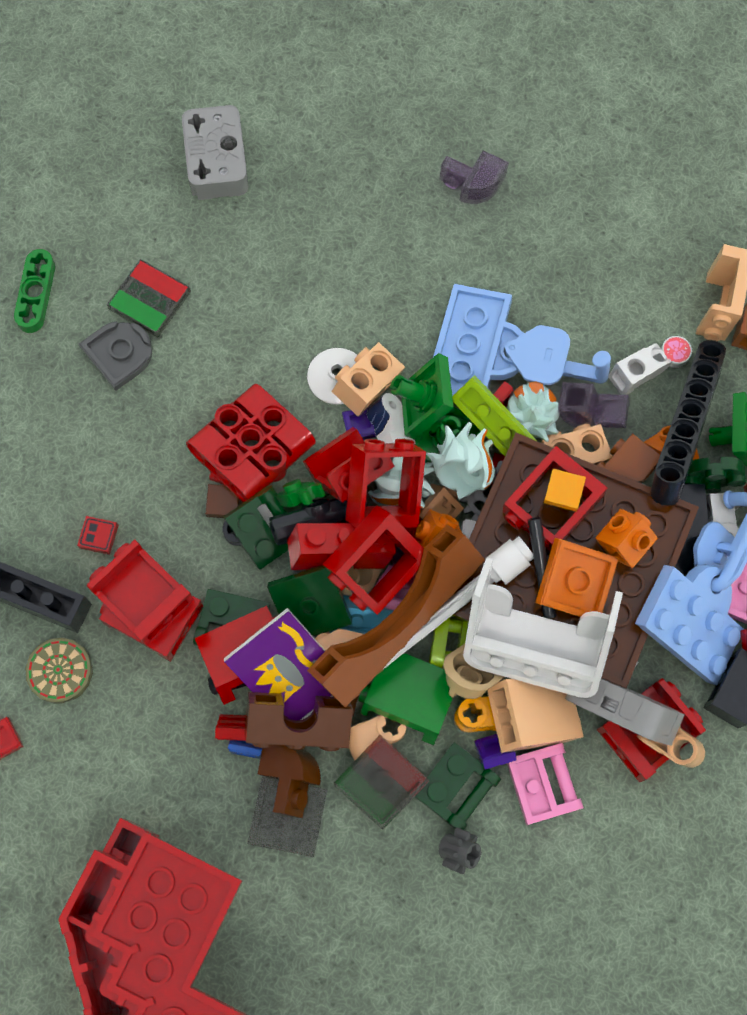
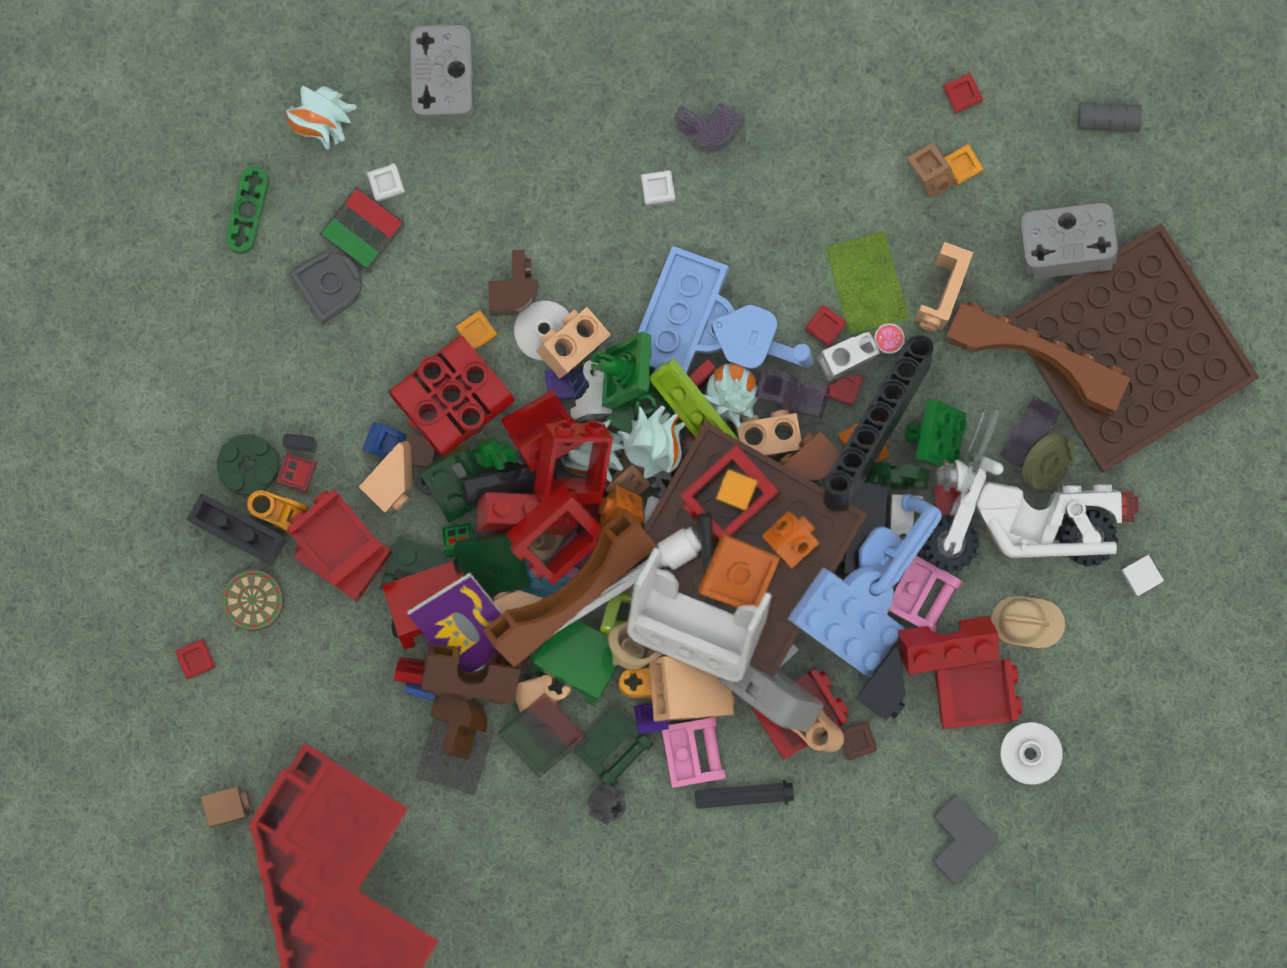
camera: 10 degrees right, 10 degrees up
none -> medium nougat brick [201,787,252,827]
none -> dark green plate [217,434,279,496]
none -> light orange piece [247,490,309,533]
none -> black tile [282,434,317,453]
none -> light aqua hair [286,86,357,150]
none -> light nougat slope [359,441,413,512]
none -> blue slope [362,422,406,459]
none -> white tile [367,163,405,202]
none -> green tile [441,522,474,557]
none -> light orange tile [455,310,498,351]
none -> reddish brown brick [488,250,538,316]
none -> white tile [641,170,675,206]
none -> black axle [695,780,794,809]
none -> red tile [804,305,847,348]
none -> red tile [824,375,864,407]
none -> clear neon green tile [825,231,909,335]
none -> reddish brown tile [841,721,878,761]
none -> medium nougat bracket [907,143,955,198]
none -> red tile [943,73,983,114]
none -> light orange tile [944,144,984,186]

